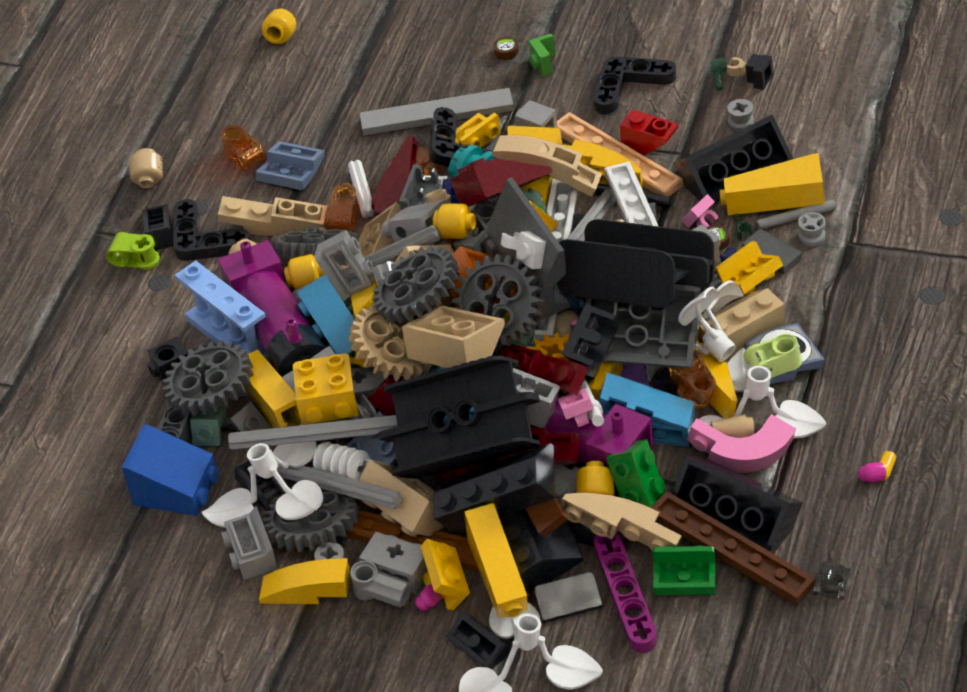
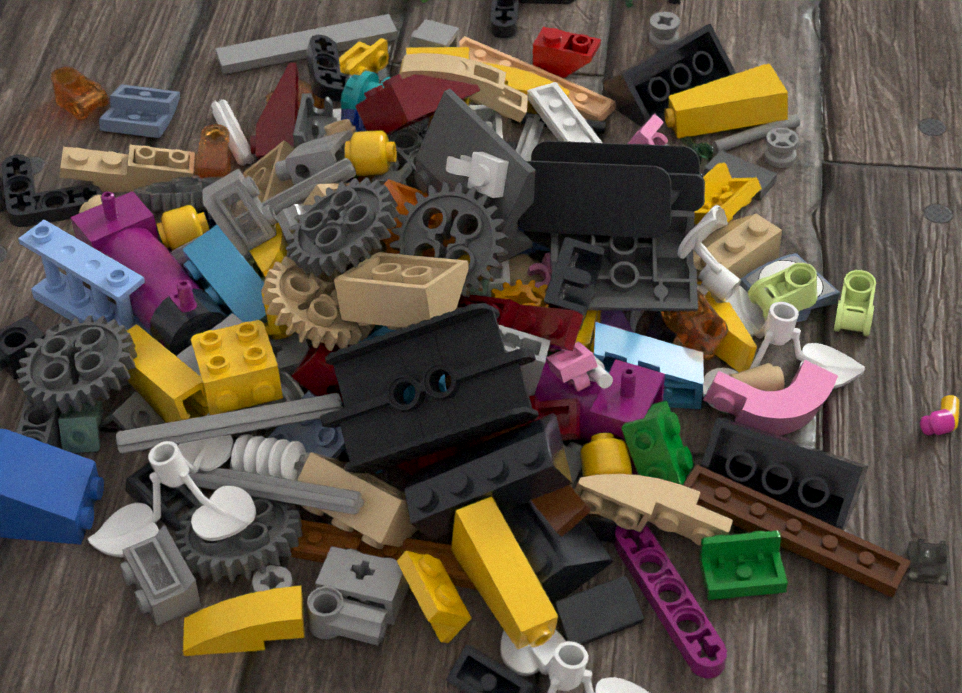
camera: 15 degrees left, 0 degrees up
dark pink arm [415,572,444,611] -> none
none -> yellowish green piece [834,270,876,337]

